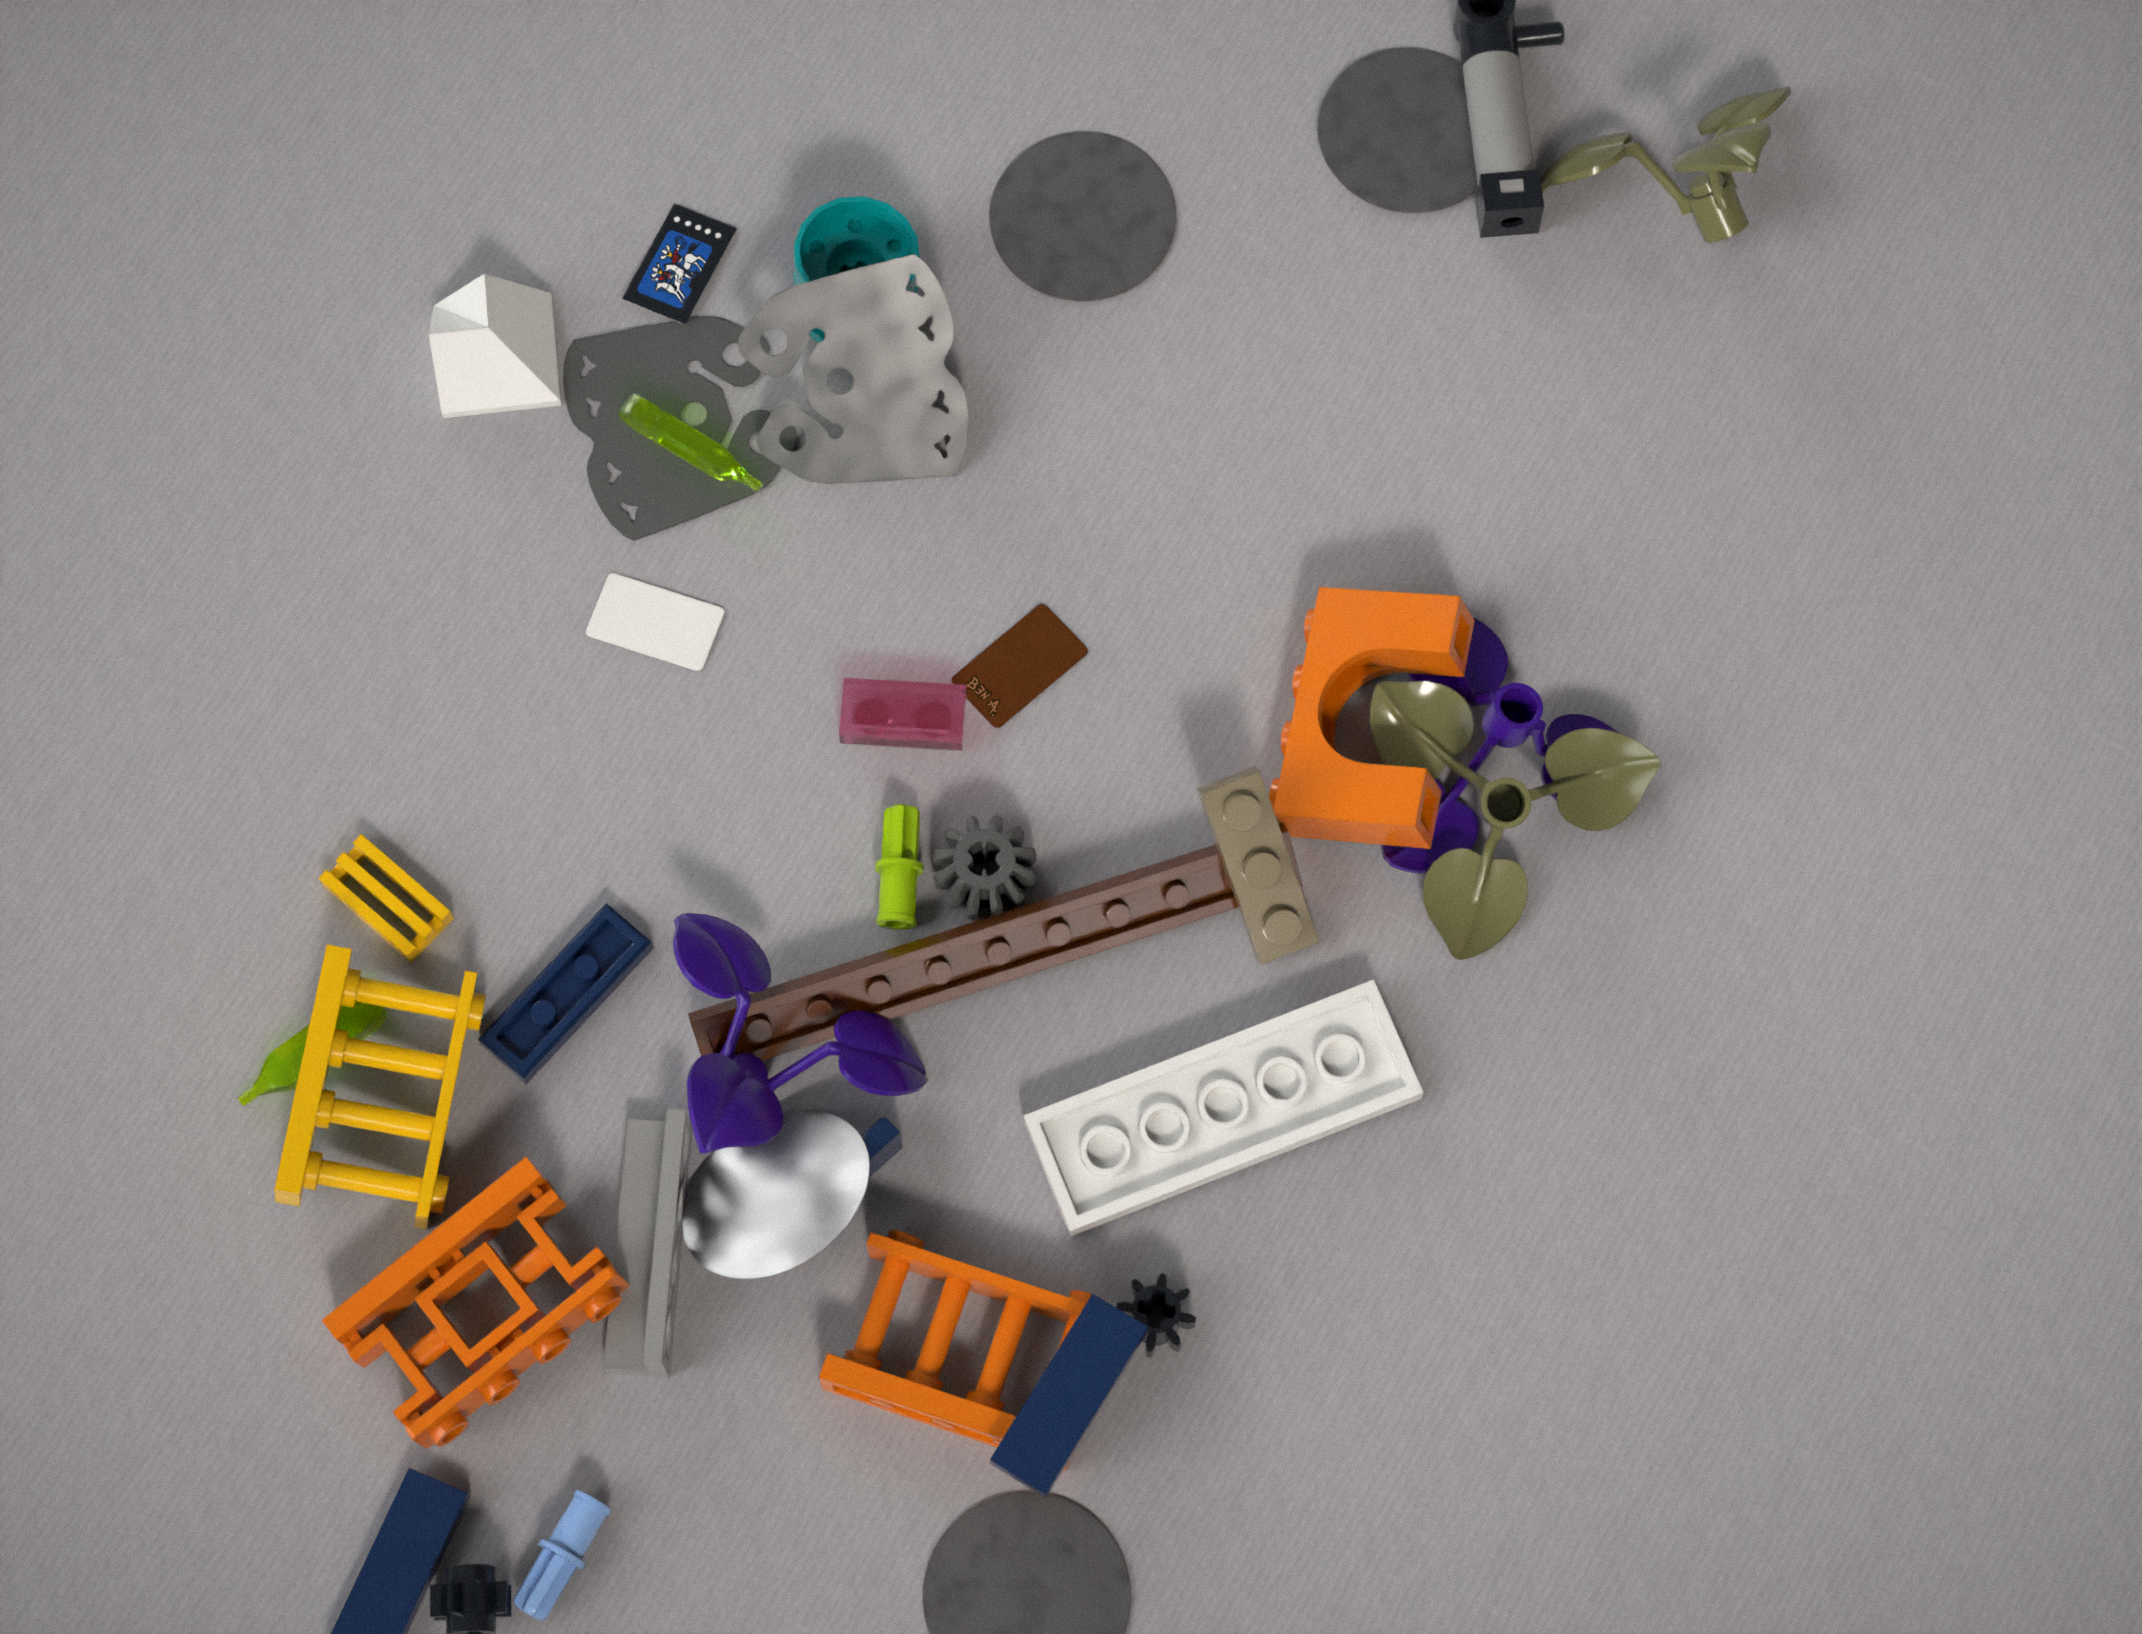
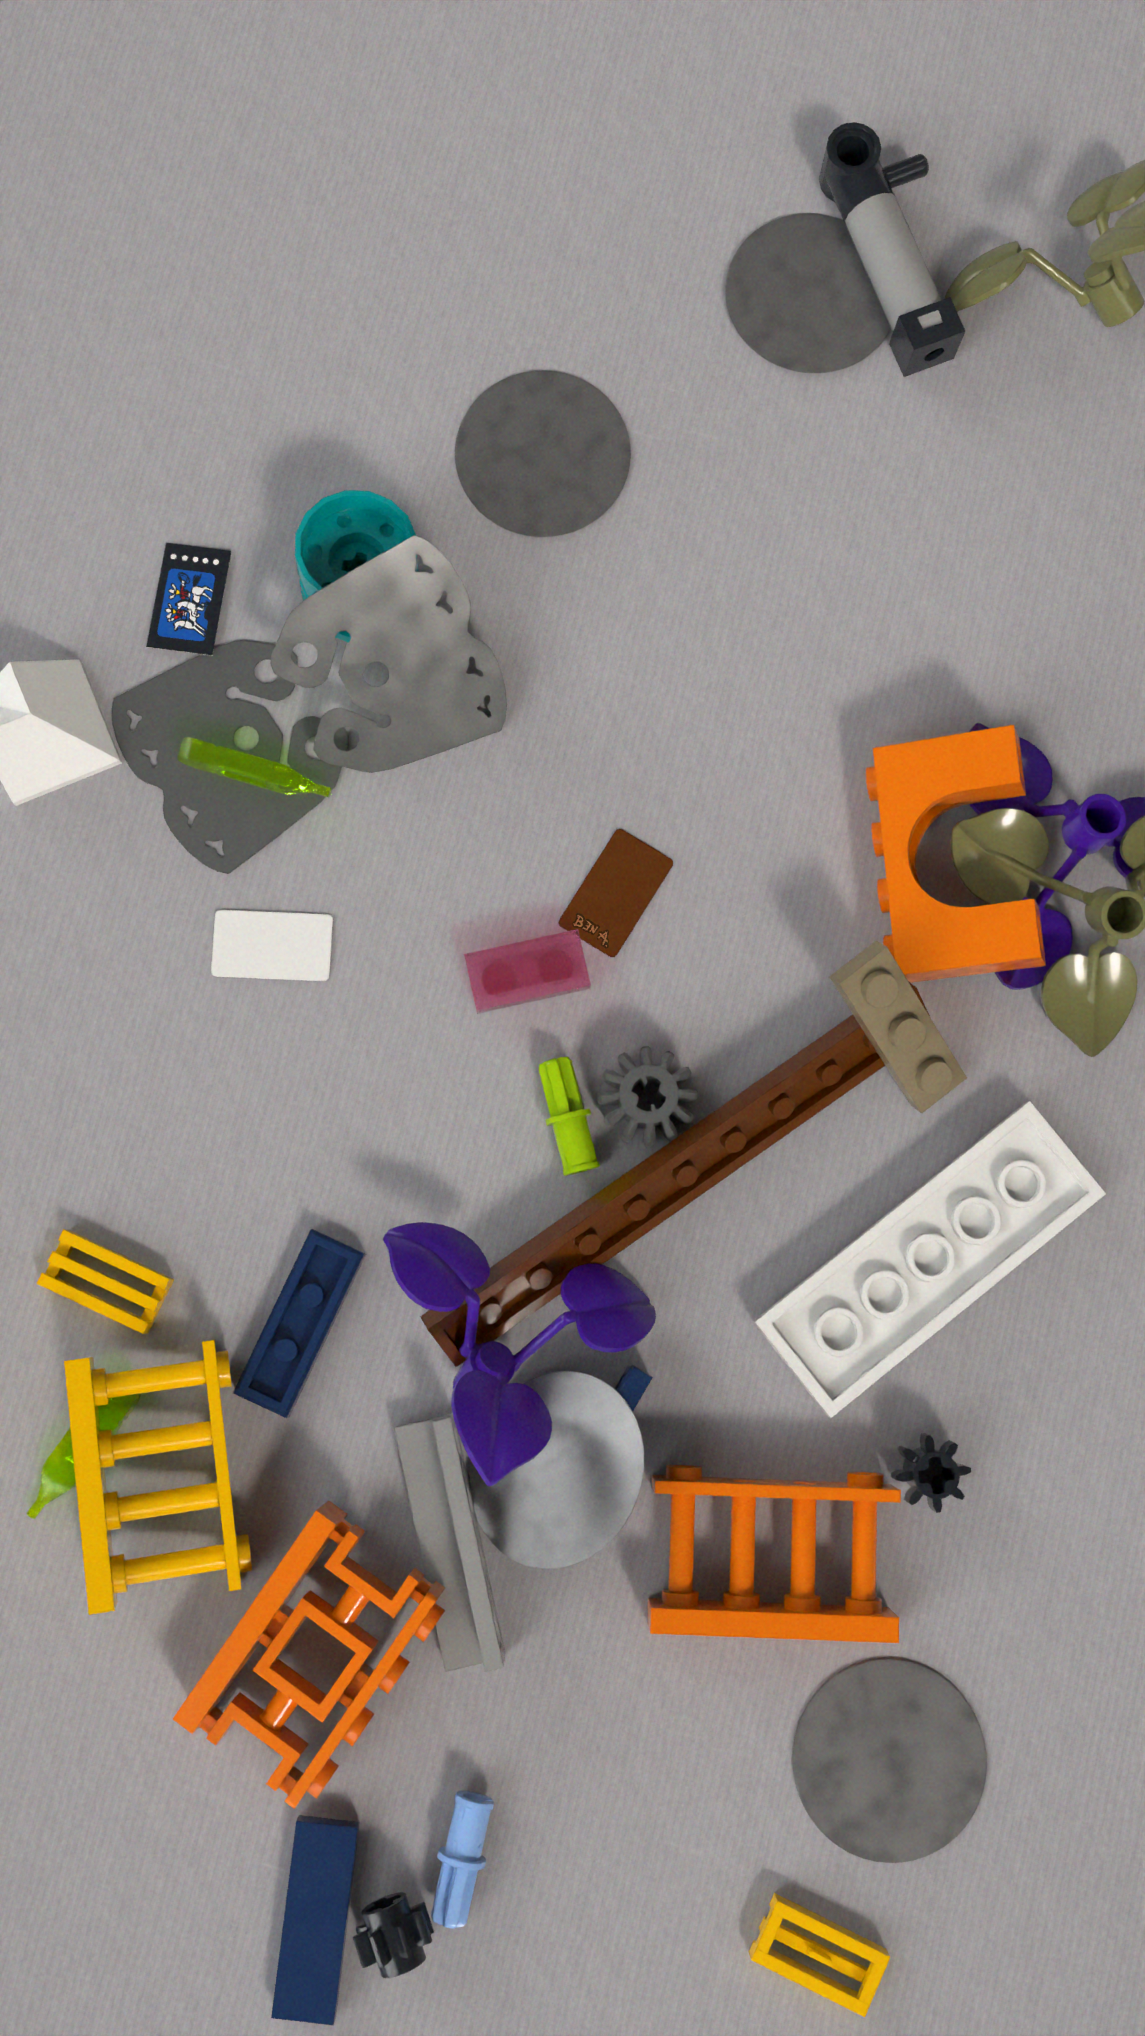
camera: 20 degrees left, 10 degrees up
dark blue tile [990,1294,1148,1498] -> none

